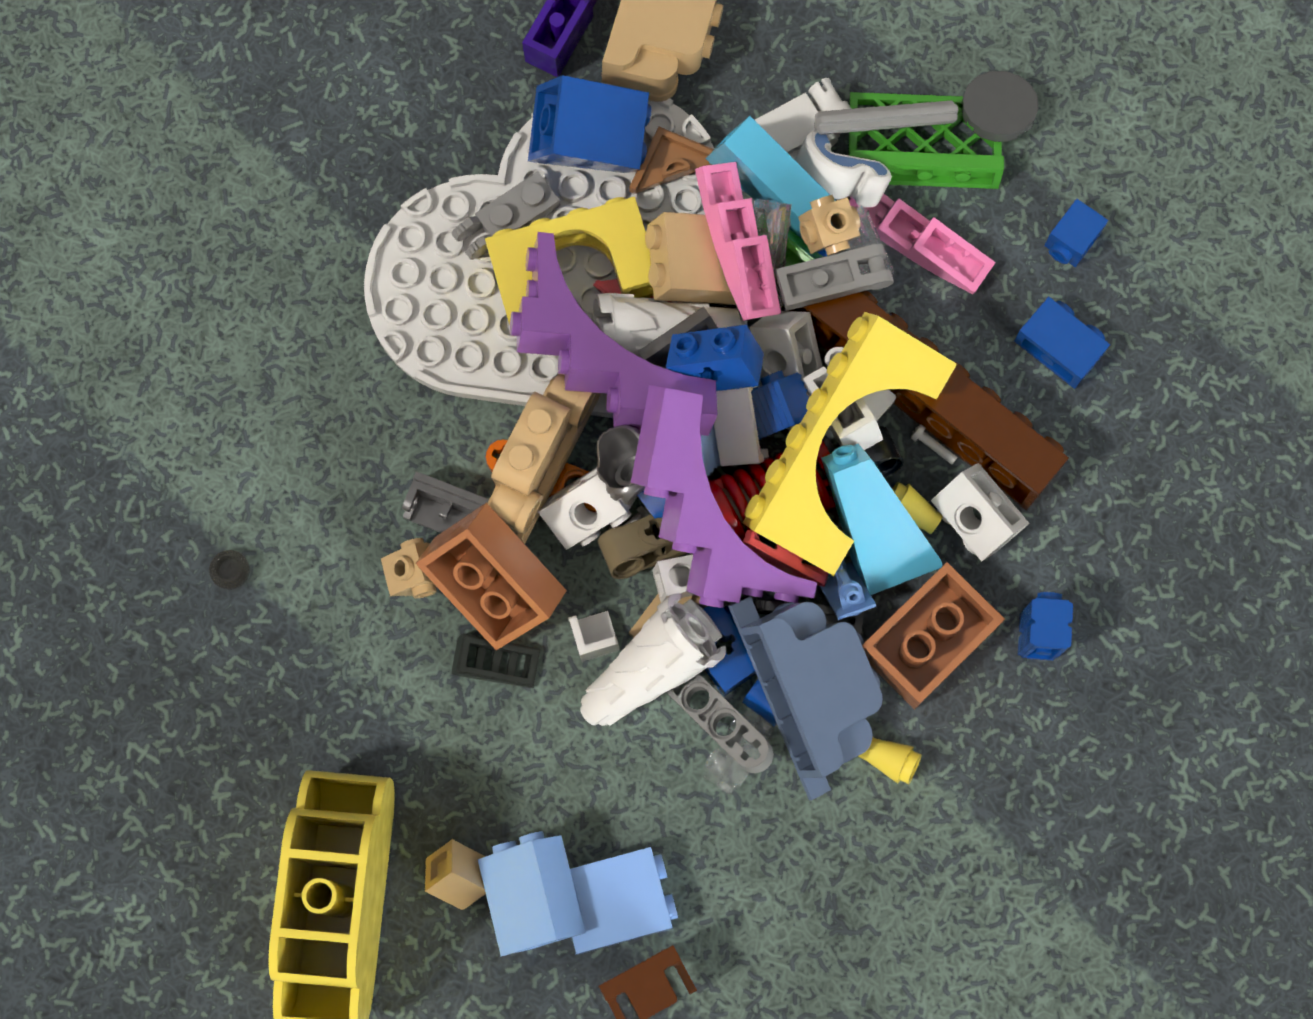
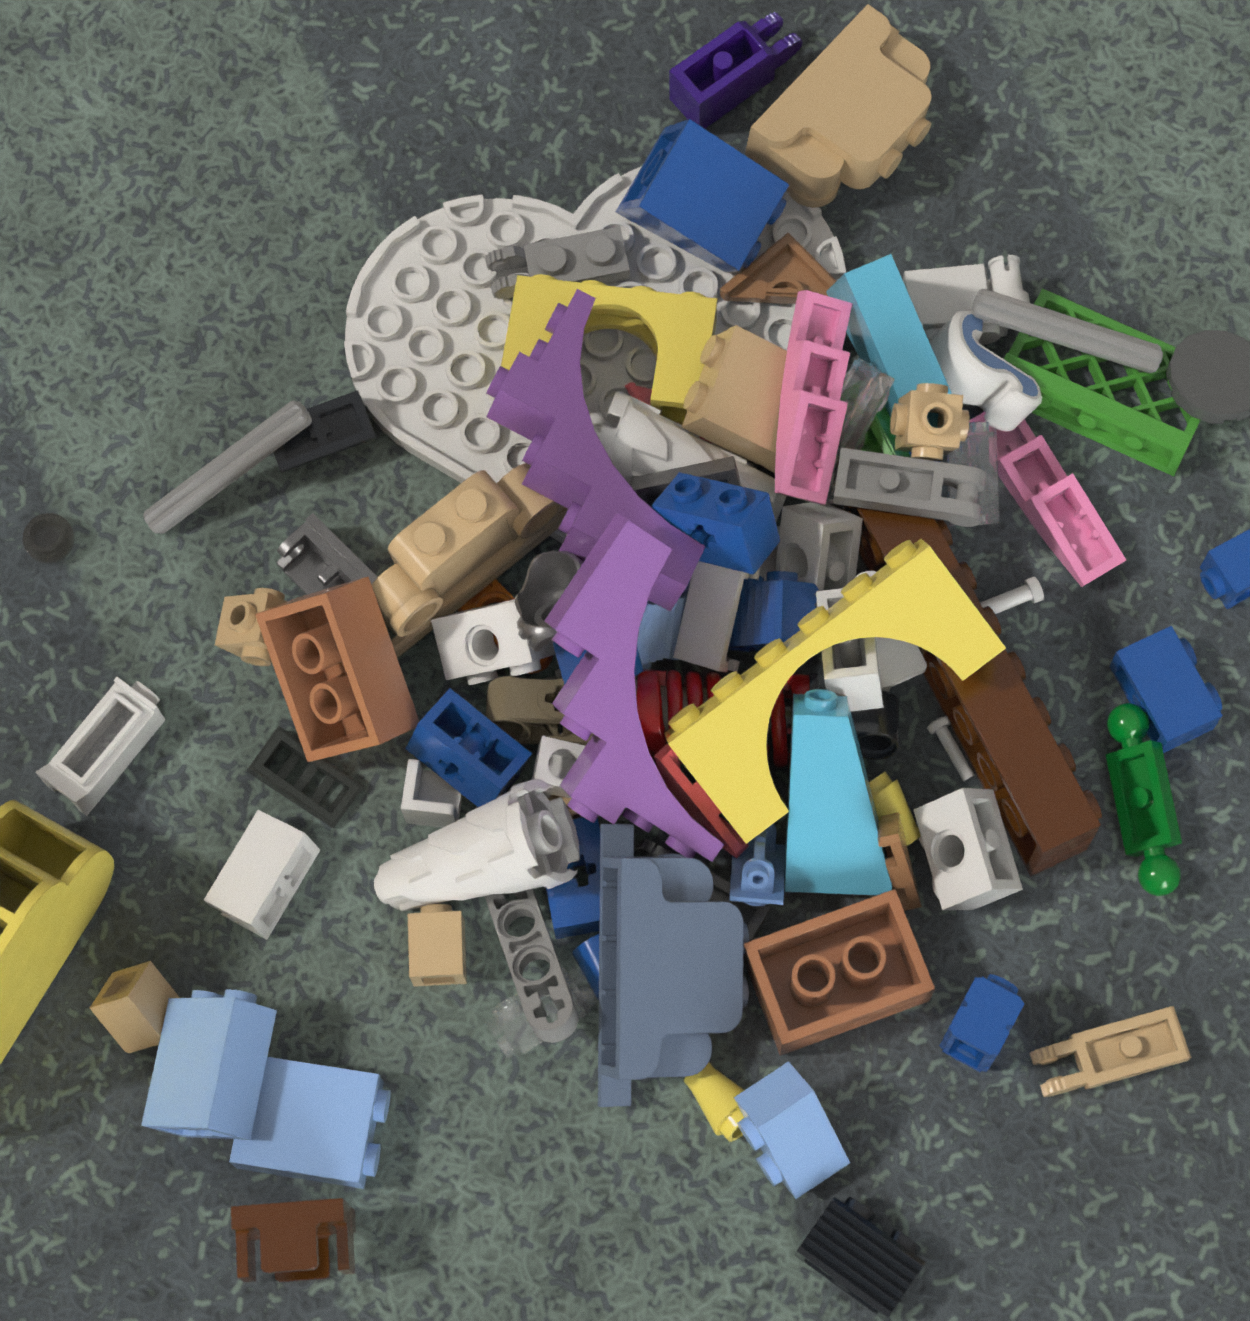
camera: 25 degrees right, 5 degrees down
none -> white window [36,677,165,816]
none -> light grey axle [143,401,312,534]
none -> white hinge [204,810,320,940]
none -> black hinge [273,390,376,473]
none -> blue brick [405,688,532,807]
none -> tan brick [408,904,467,986]
none -> light blue brick [734,1061,850,1199]
none -> black brick [795,1197,926,1321]
none -> medium nougat tile [878,812,922,911]
none -> white piece [980,577,1044,614]
none -> tan hinge [1030,1006,1191,1097]
none -> green plate [1106,703,1182,896]

